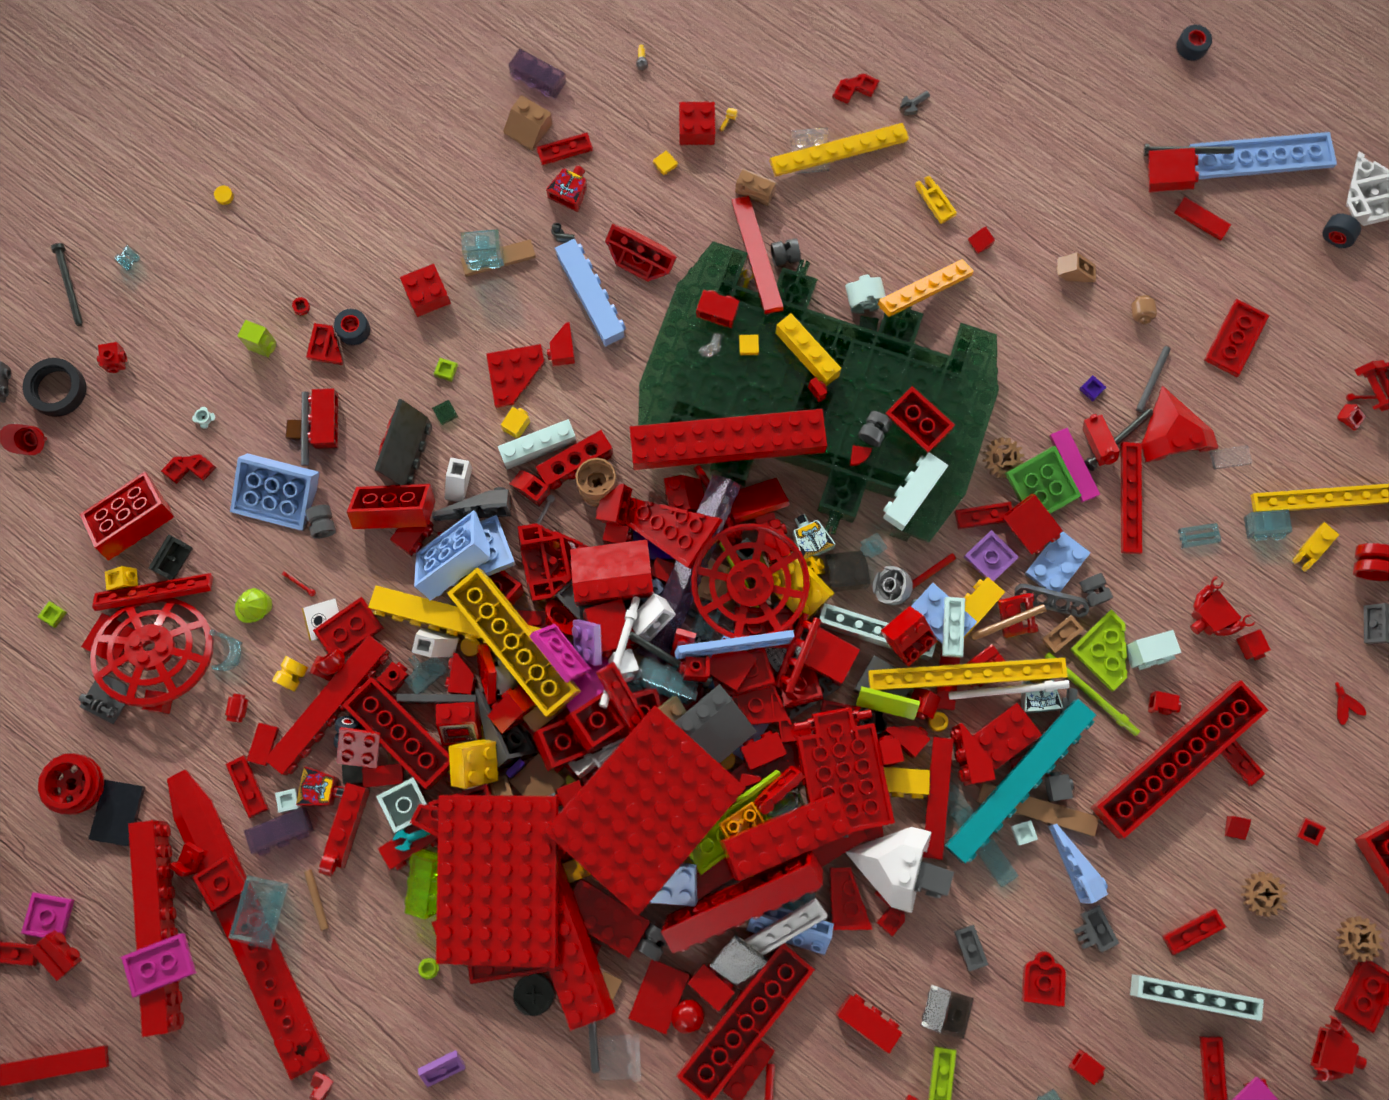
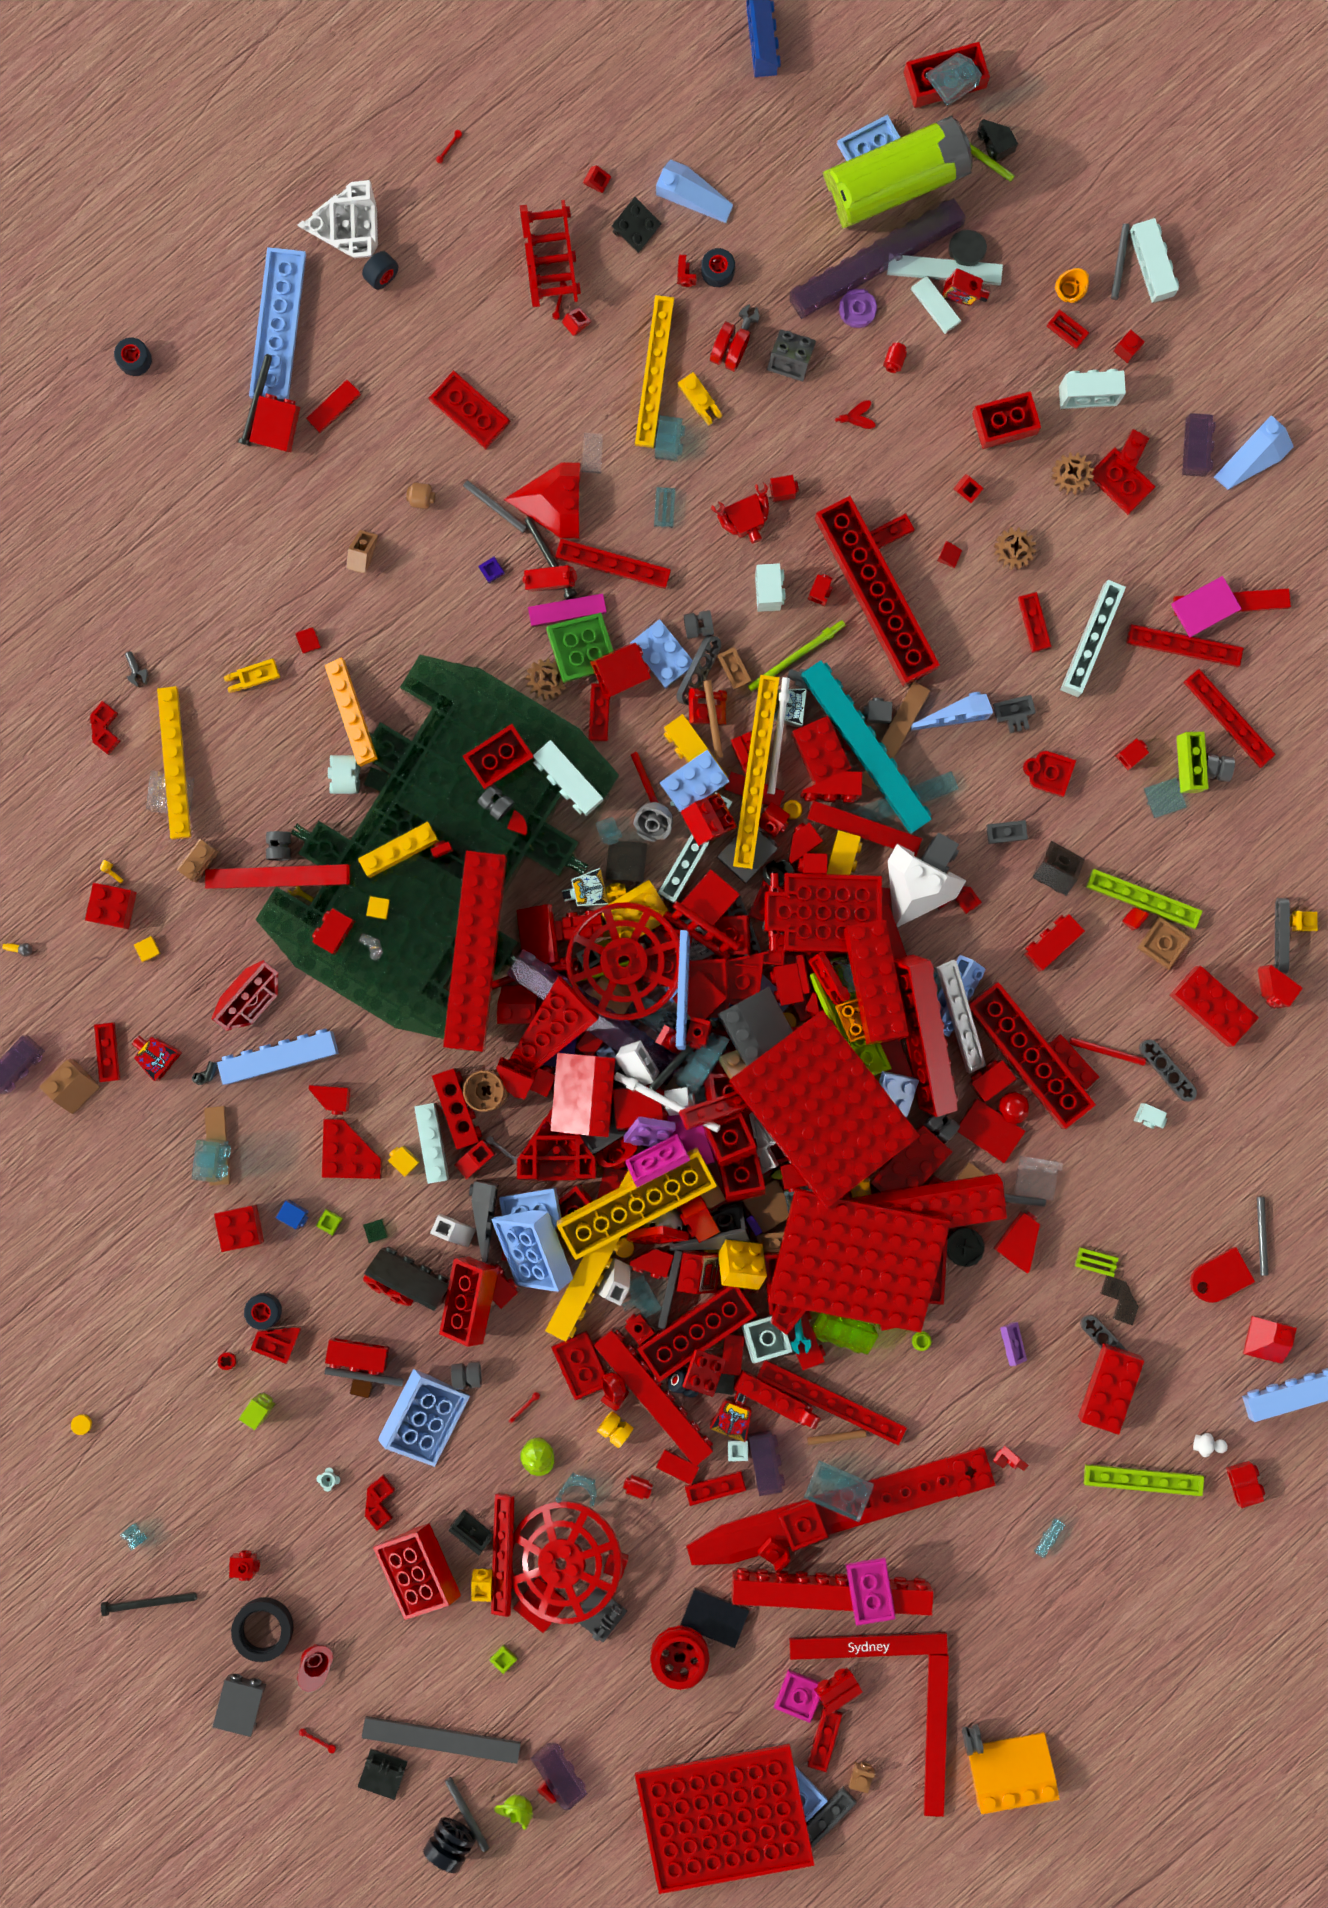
camera: 75 degrees left, 10 degrees up
white sticker [302,599,339,641] -> none
clear smoke tile [710,934,768,991] -> none
red wing [830,867,873,930] -> none
lime tile [856,686,920,720] -> none
light aqua tile [942,597,965,658] -> none
medium lavender plate [964,530,1019,582] -> none
light aqua plate [1011,820,1038,846] -> none
lime plate [1070,610,1127,692] -> none
red torso [1310,1015,1367,1082] -> none
none -> blue brick [276,1200,309,1230]
none -> red plate [756,1360,907,1446]
none -> red tile [789,1632,948,1660]
none -> red tile [796,954,813,994]
none -> red slope [993,1211,1040,1274]

